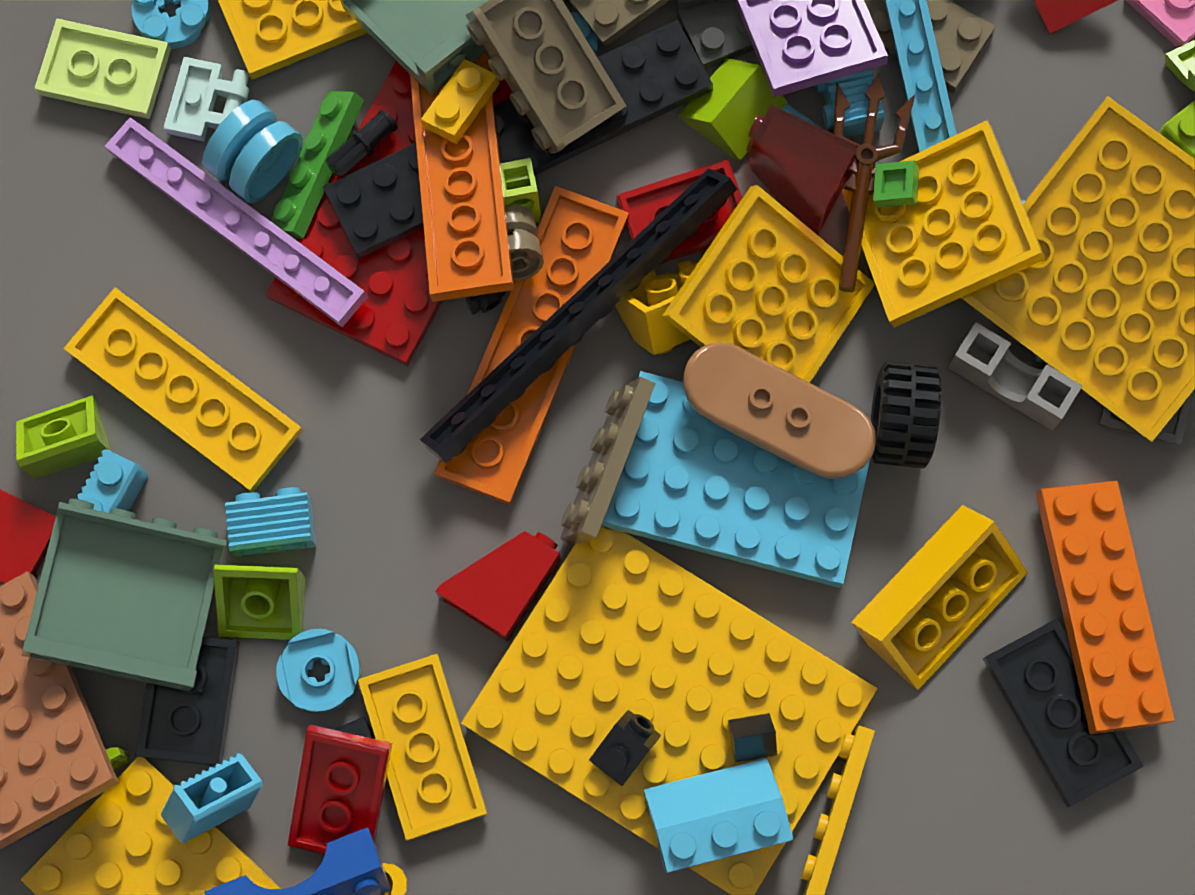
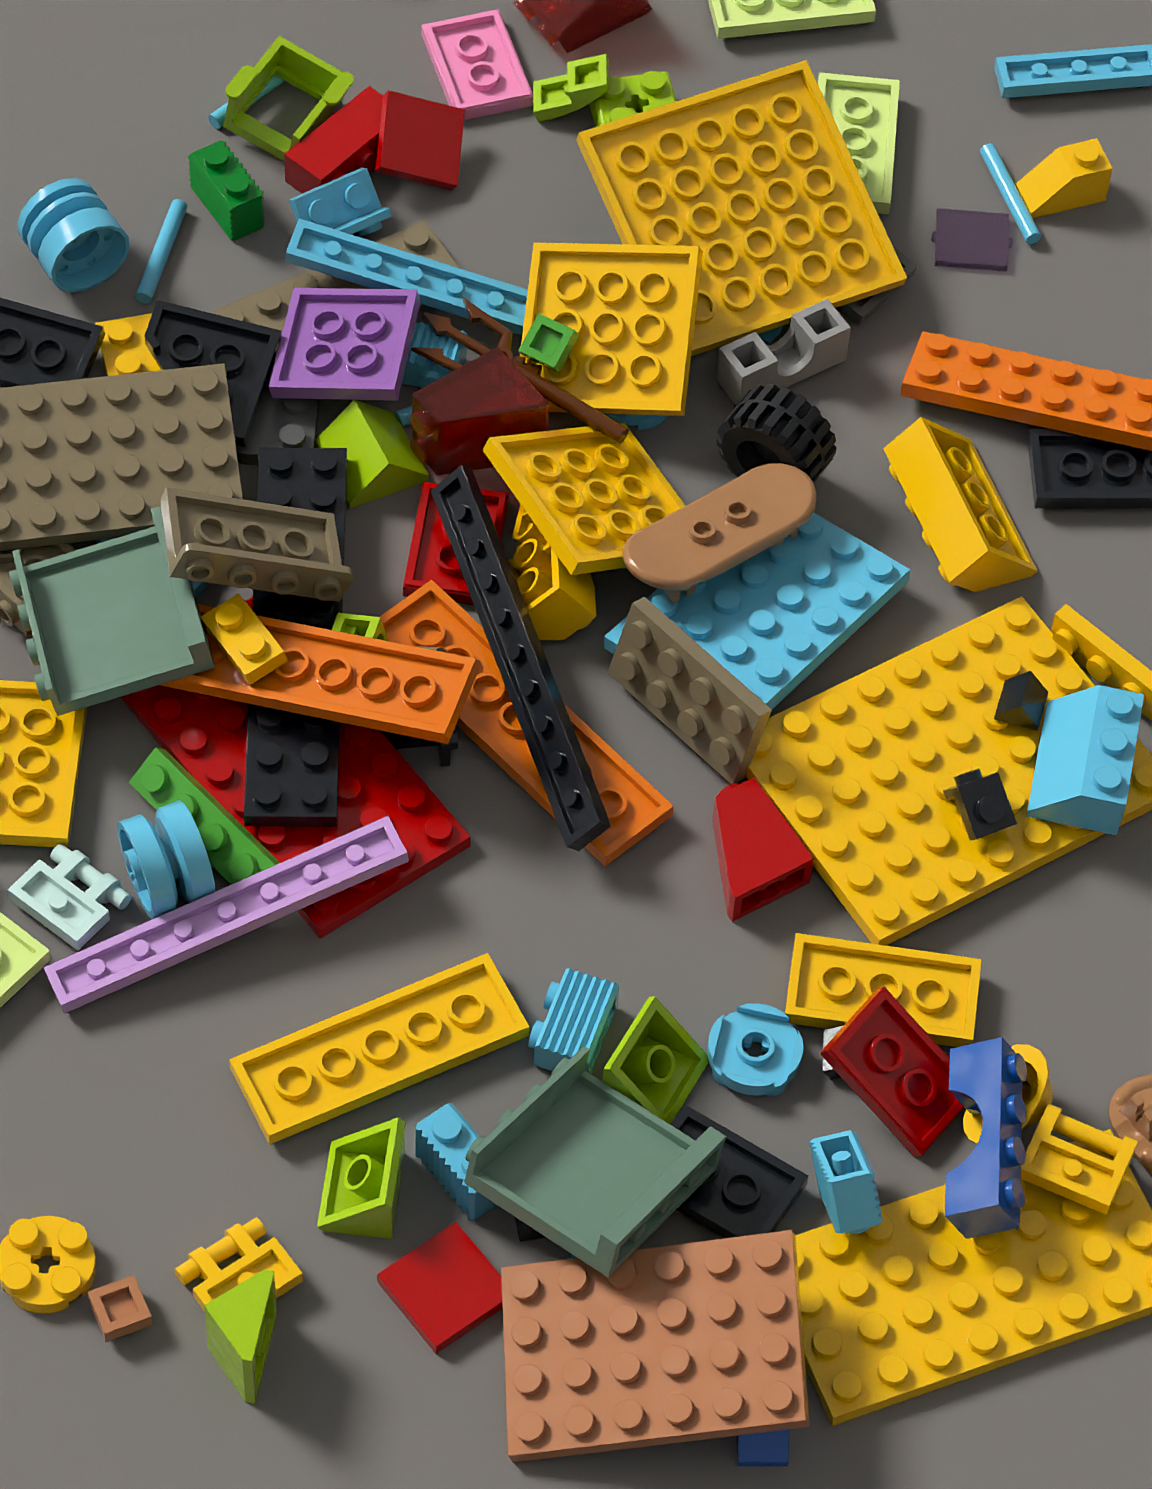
camera: 70 degrees left, 20 degrees down
black axle [326,110,398,177] -> none

